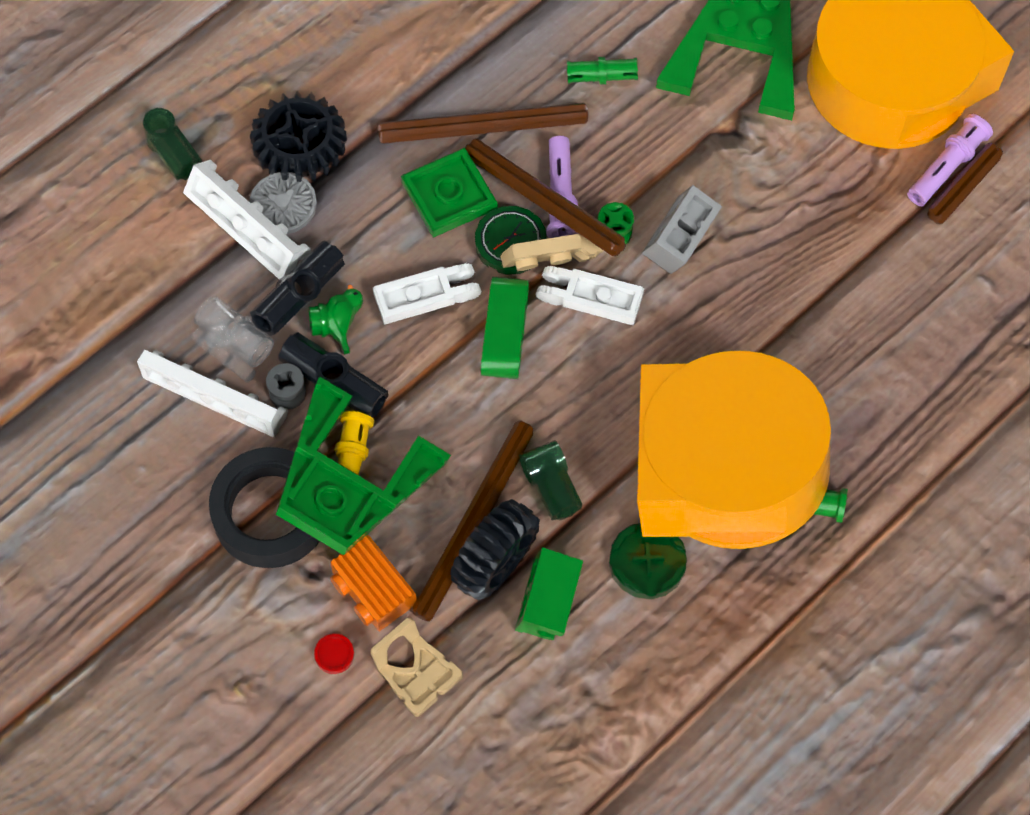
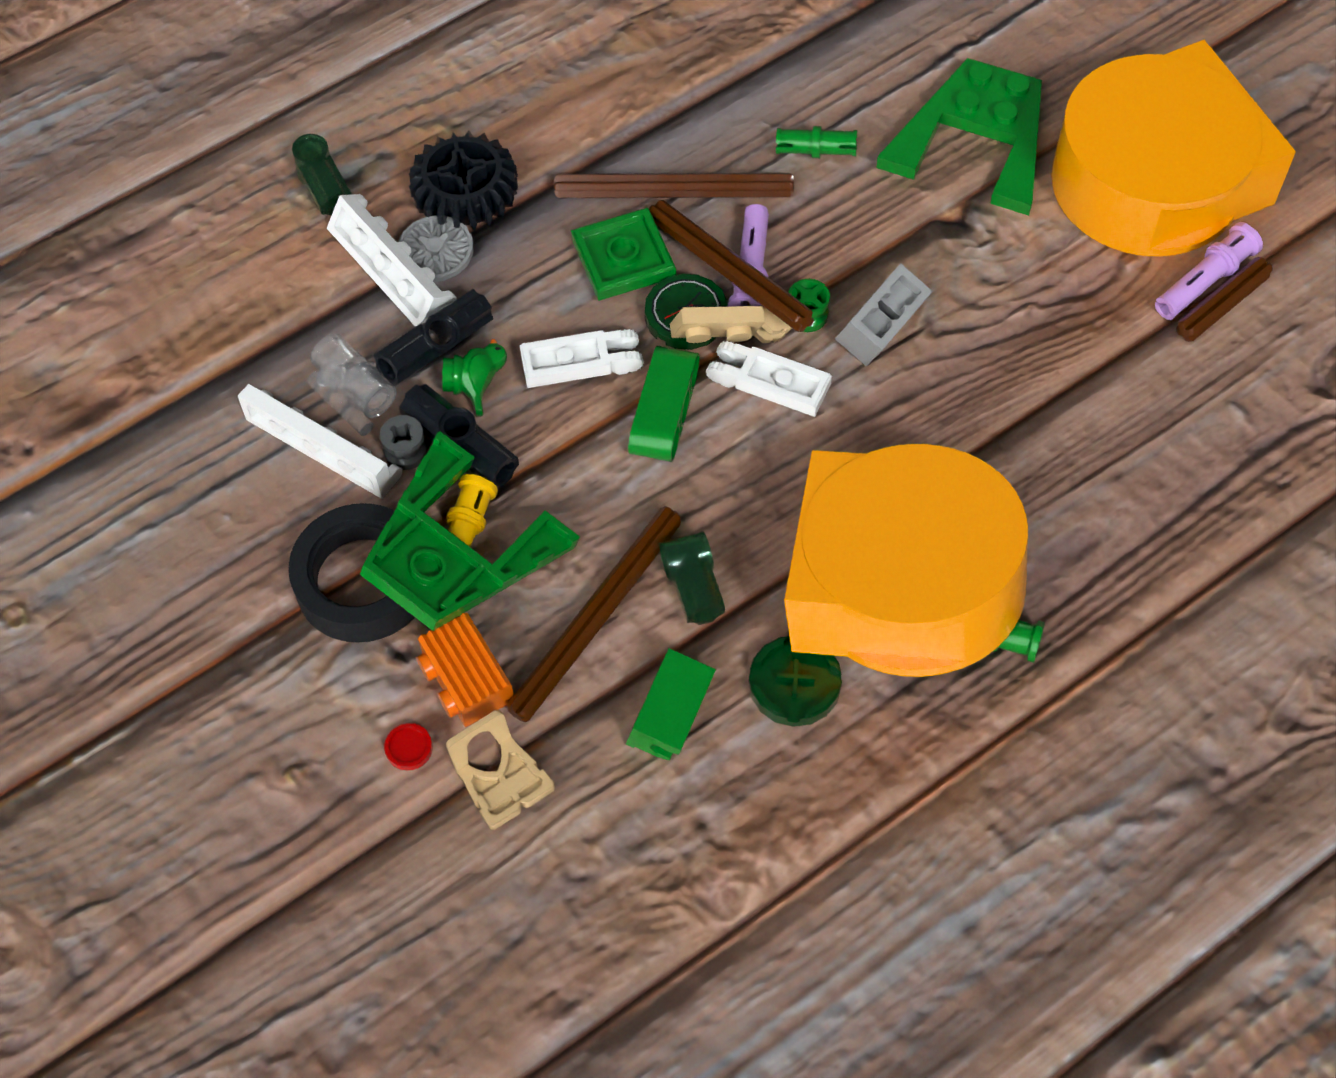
camera: 10 degrees right, 5 degrees down
black gear [450,499,540,600] -> none

